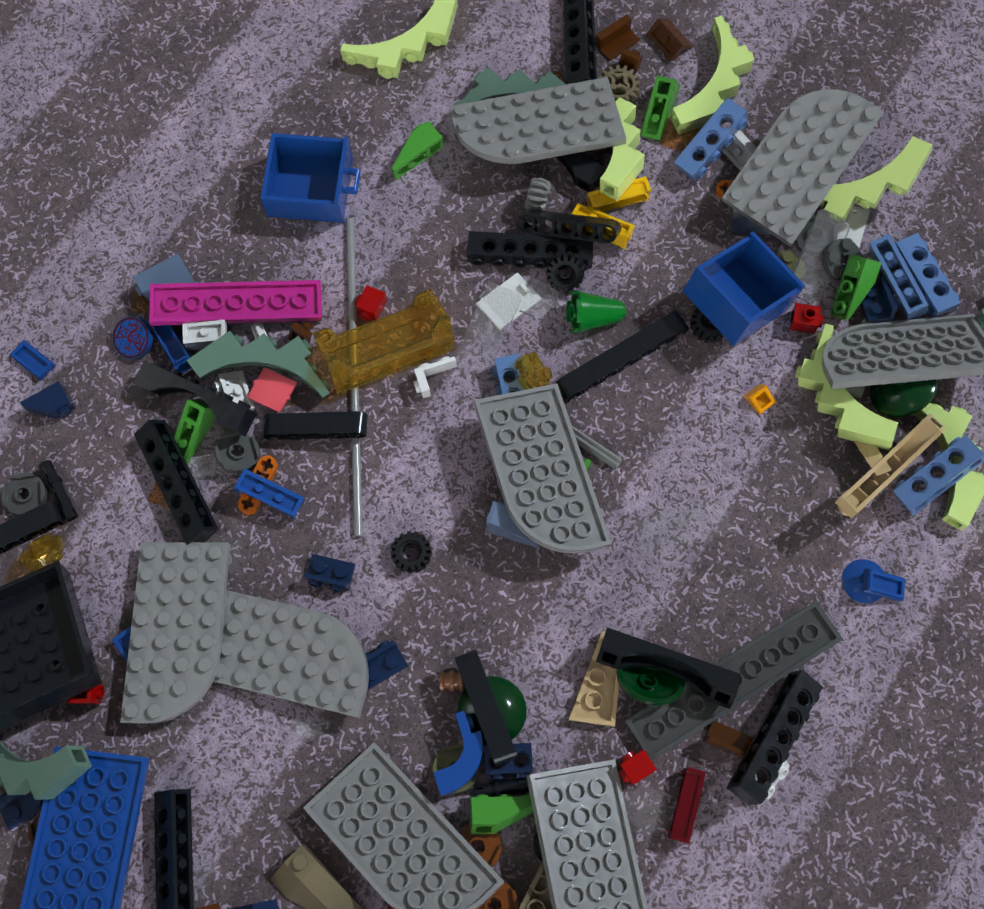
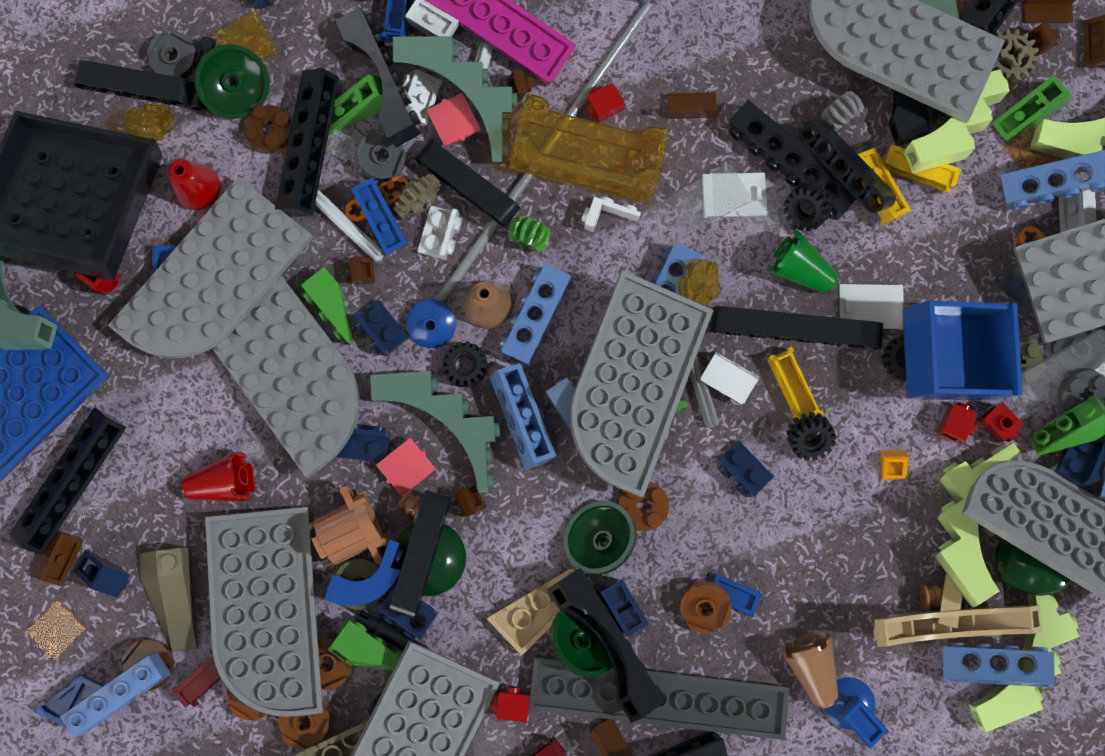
camera: 40 degrees right, 10 degrees up
none -> red cone [168,159,221,211]
none -> red cone [181,451,255,502]
none -> dark green dish [195,44,269,119]
none -> clear yellow plate [214,10,280,61]
none -> reddish brown plate [243,105,292,154]
none -> bright green slope [301,267,353,345]
none -> nougat container [308,484,389,566]
none -> white axle [315,190,385,262]
none -> reddish brown tile [345,256,375,284]
none -> sand green arch [370,371,500,494]
none -> coral piece [376,437,436,496]
none -> dark tan gear [394,174,441,220]
none -> blue dish [407,299,456,348]
none -> white bracket [417,206,462,260]
none -> reddish brown tile [452,485,487,518]
none -> medium nougat cone [464,281,513,329]
none -> medium blue brick [490,363,556,470]
none -> medium blue brick [499,264,572,367]
none -> bright green gear [508,216,551,252]
none -> dark green dish [563,501,637,575]
none -> dark blue brick [598,579,649,637]
none -> dark orange plate [619,481,669,531]
none -> reddish brown panel [667,92,719,119]
none -> dark orange plate [680,581,732,633]
none -> white panel [701,352,759,404]
none -> blue tile [711,573,763,617]
none -> dark blue bracket [717,441,774,498]
none -> yellow container [767,347,824,420]
none -> medium nougat cone [781,632,838,708]
none -> black tyre [786,412,837,461]
none -> white container [839,284,904,330]
none -> nougat bush [920,584,944,610]
none -> red brick [936,402,978,443]

